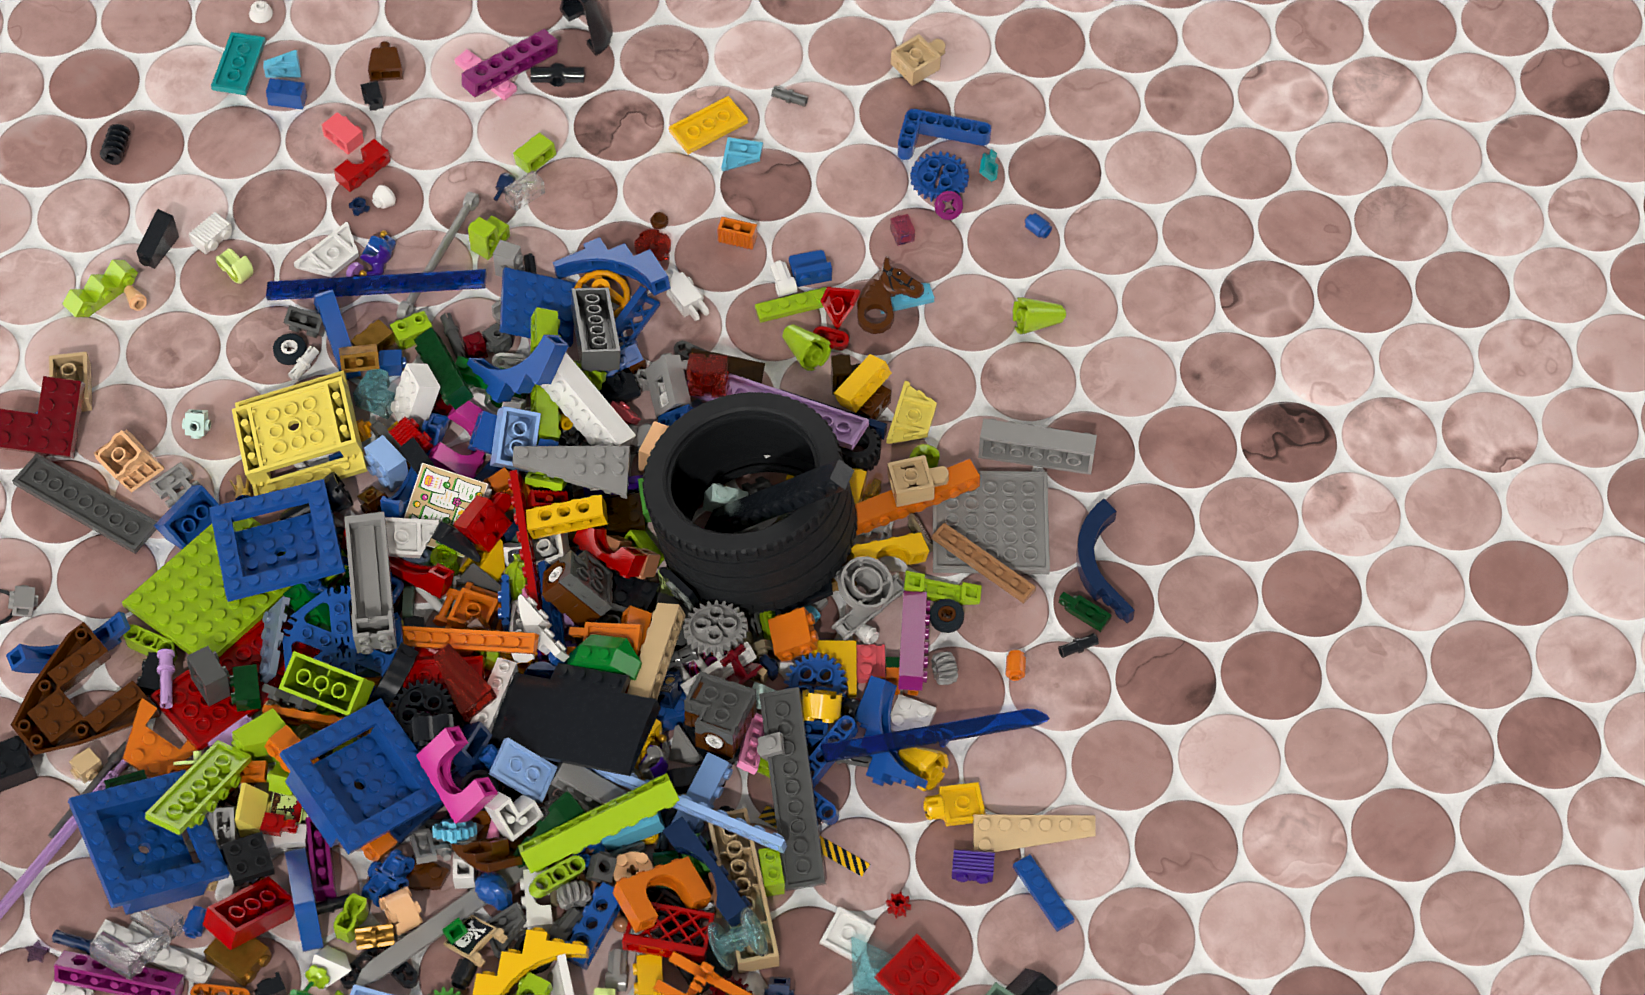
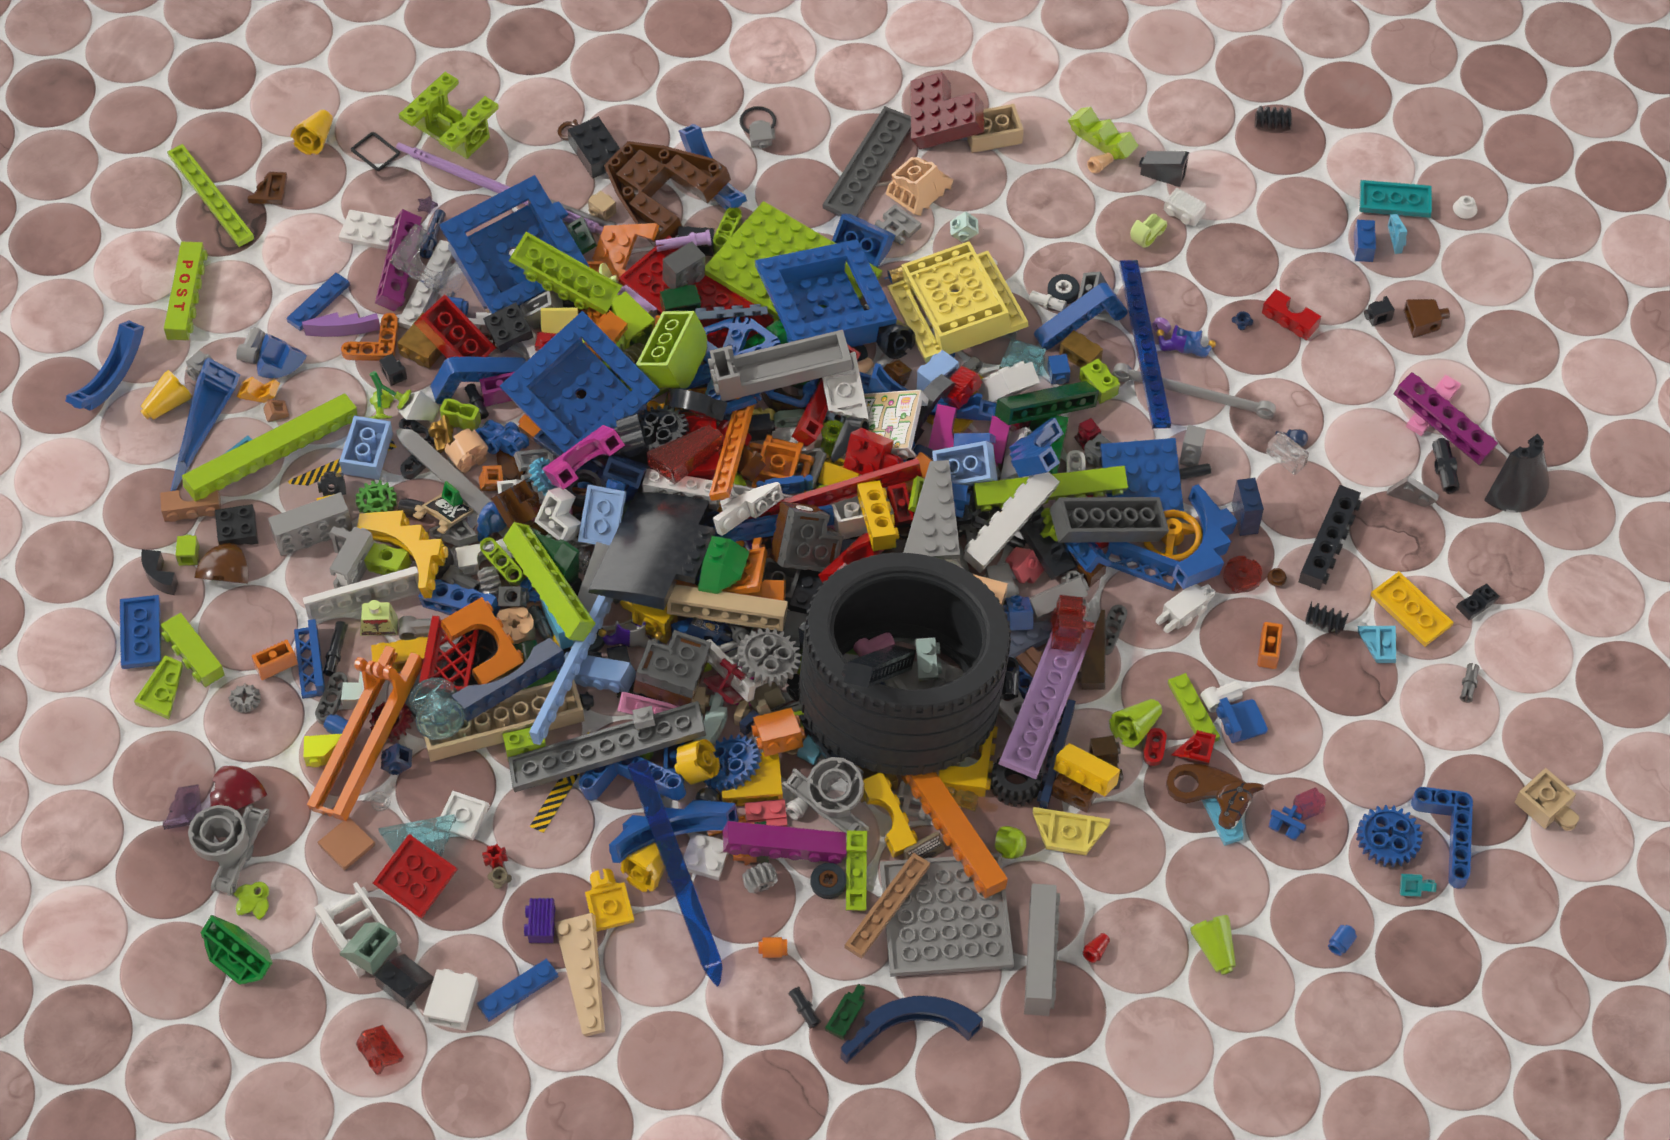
camera: 85 degrees right, 0 degrees up
white wing [294,222,359,278] -> none
coral brick [322,112,364,155] -> none
pearl gold brick [339,344,380,373] -> none
light orange gear [356,419,372,442] -> none
white cone [372,185,396,209] -> none
dark grey pin [440,313,468,360] -> none
lime brick [468,215,510,260] -> none
lime brick [513,132,556,175] -> none
tan brick [887,455,949,507] -> none
magenta gear [934,191,963,220] -> none
none -> white brick [423,969,479,1031]
none -> orange brick [479,465,503,491]
none -> dark tan plate [487,866,512,889]
none -> red cone [1082,933,1110,963]
none -> dark blue brick [1231,478,1264,536]
none -> blue hips [1269,805,1306,841]
none -> black brick [1298,485,1362,590]
none -> black piece [1305,601,1349,635]
none -> flat silver wing [1386,475,1439,507]
none -> black slope [1456,583,1500,620]

